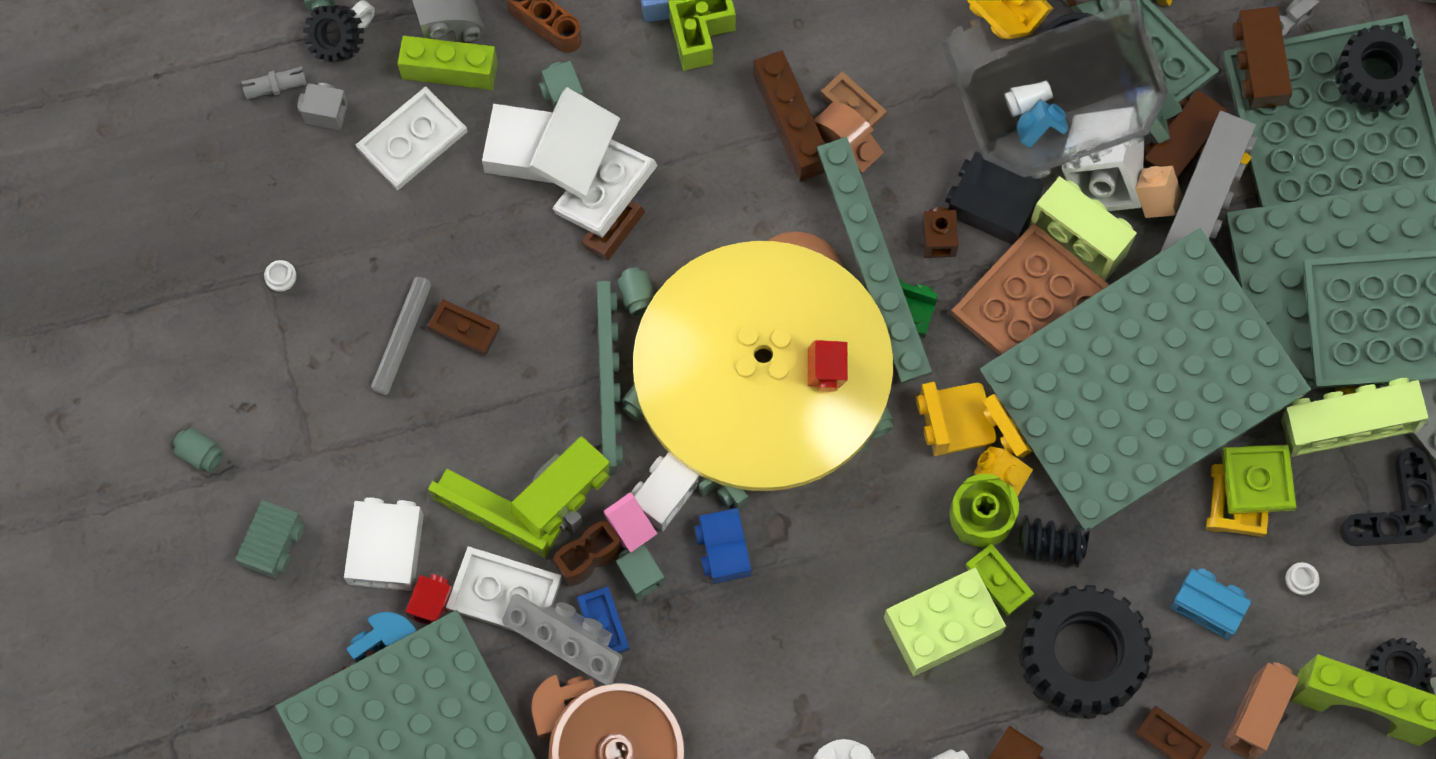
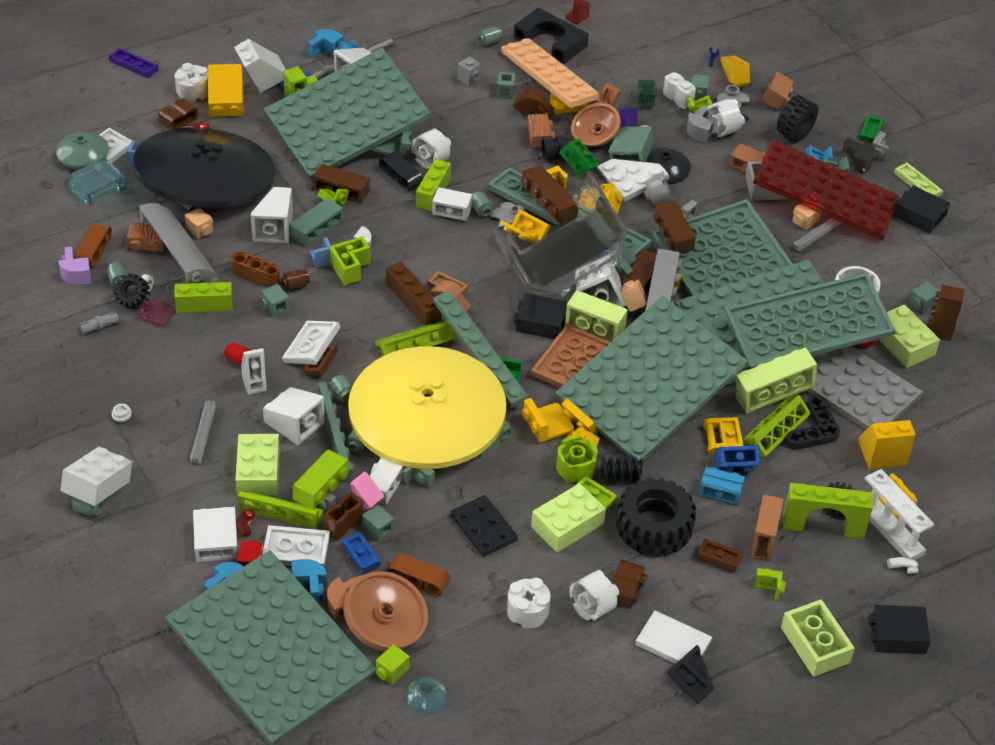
camera: 15 degrees left, 25 degrees down
sand green brick [236,500,304,579] -> none
light grey brick [297,83,348,131] -> none
white tile [356,86,468,191] -> none
reddish brown plate [428,299,500,356] -> none
white brick [482,104,553,183] -> none
light grey bracket [502,594,623,686] -> none
white tile [528,87,620,199] -> none
blue brick [694,508,752,584] -> none
red brick [808,340,848,392] -> none
reddish brown brick [922,207,959,258] -> none
white cone [1004,80,1053,117] -> none
dark azure bracket [1016,99,1069,148] -> none
lime plate [1221,445,1297,514] -> none
white plate [1285,562,1319,596] -> none
black tyre [1335,25,1422,112] -> none
none -> white brick [60,447,132,506]
none -> clear pink plate [138,297,176,325]
none -> red brick [224,342,251,365]
none -> yellowish green brick [236,434,280,496]
none -> clear red arm [236,508,255,538]
none -> white slope [241,348,267,395]
none -> white slope [263,387,325,445]
none -> reddish brown brick [281,269,310,291]
none -> dark azure brick [291,559,327,605]
none -> lime fence [375,320,455,356]
none -> dark orange beam [387,553,450,596]
none -> black plate [450,495,518,557]
none -> blue brick [714,445,761,473]
none -> lime fence [742,395,811,457]

